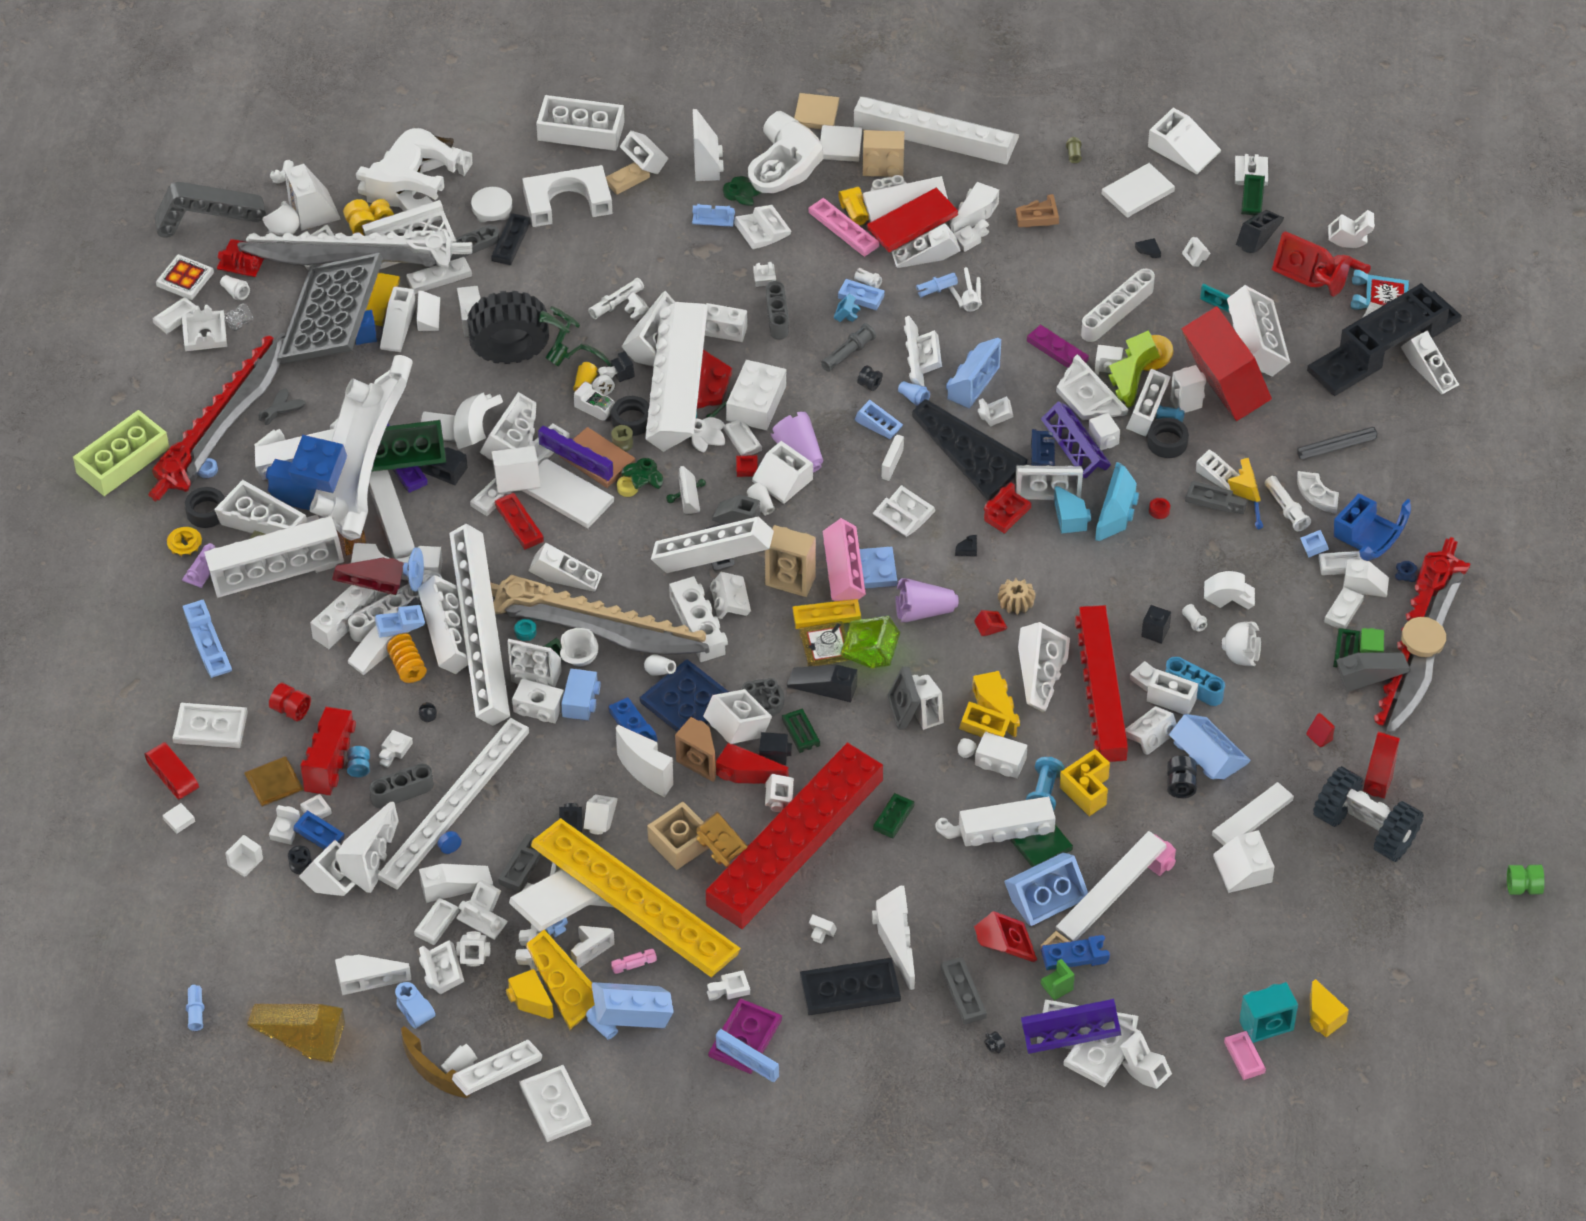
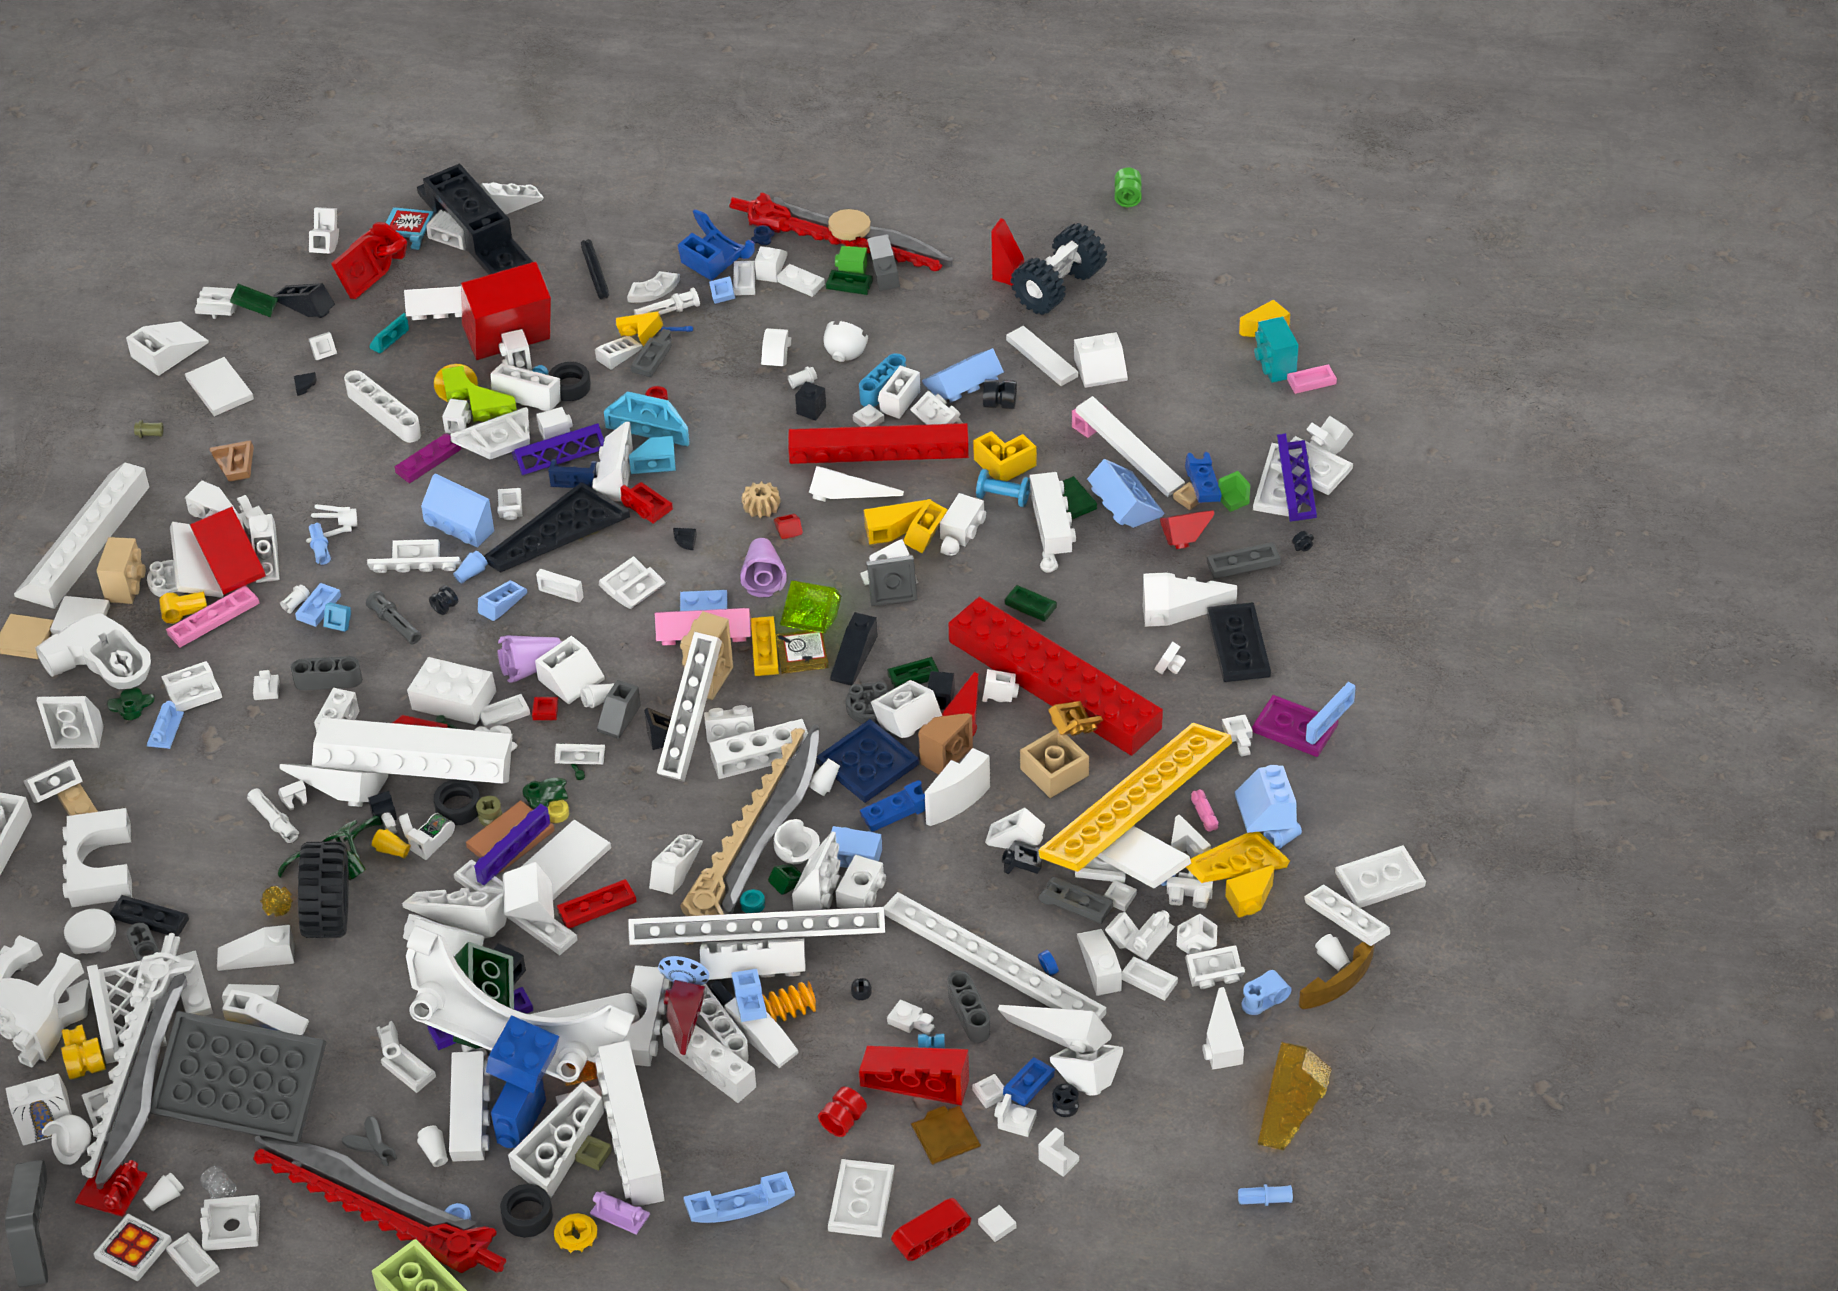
camera: 85 degrees left, 5 degrees down
red slope [1306,713,1335,748] -> none

